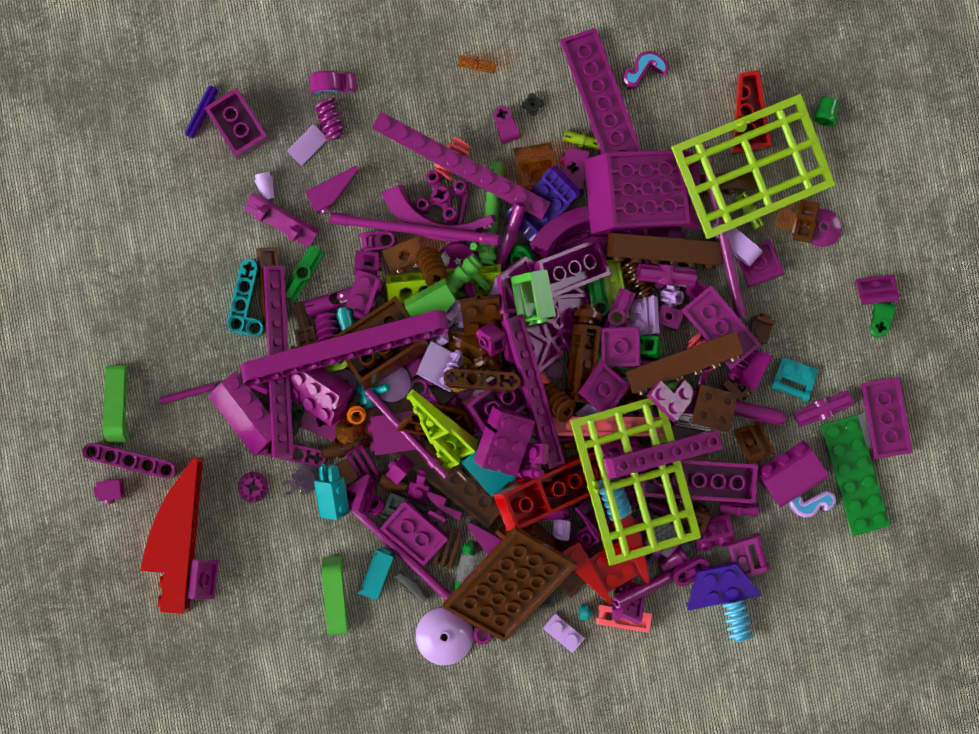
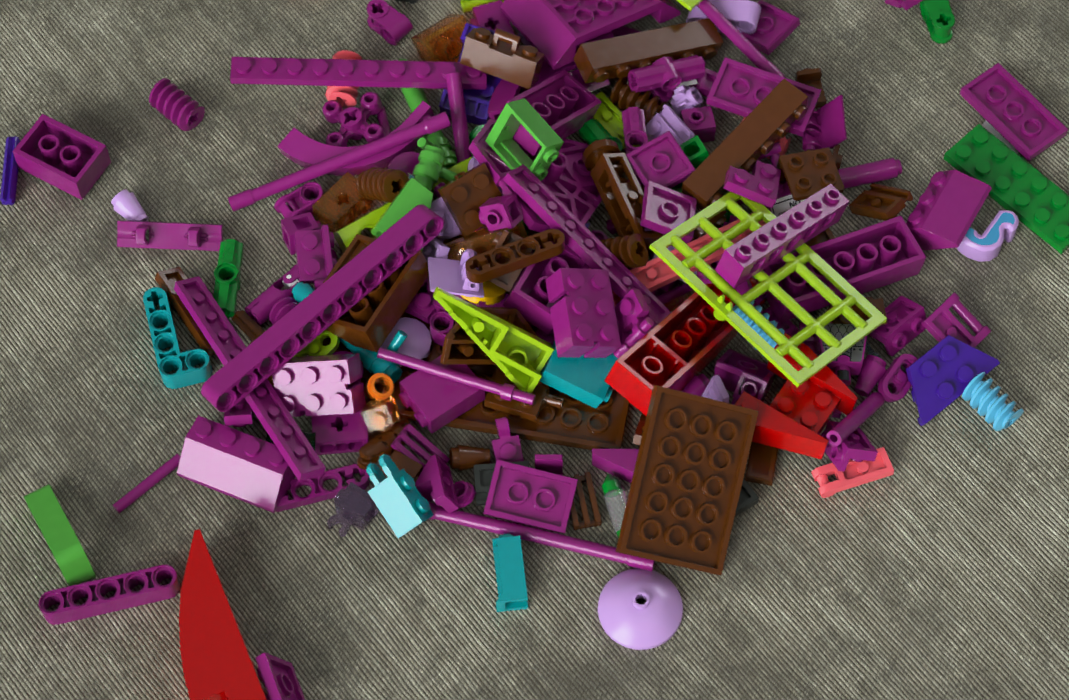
camera: 30 degrees left, 25 degrees down
magenta brick [94,479,125,505] -> none
magenta gear [238,472,268,502] -> none
lavender slope [287,124,327,166] -> none
magenta slope [305,166,359,215] -> none
magenta animal [309,71,357,95] -> none
bright green beam [321,555,348,635] -> none
magenta plate [386,455,415,485] -> none
dark grey pin [394,569,430,604] -> none
magenta slope [427,491,462,520] -> none
magenta plate [473,627,492,645] -> none
lavender plate [543,613,585,653] -> none
teal plate [579,603,592,622] -> none
magenta pin [719,501,759,517] -> none
teal plate [771,357,818,402] -> none
magenta piece [793,390,854,427] -> none
none -> reddish brown piece [460,28,545,89]

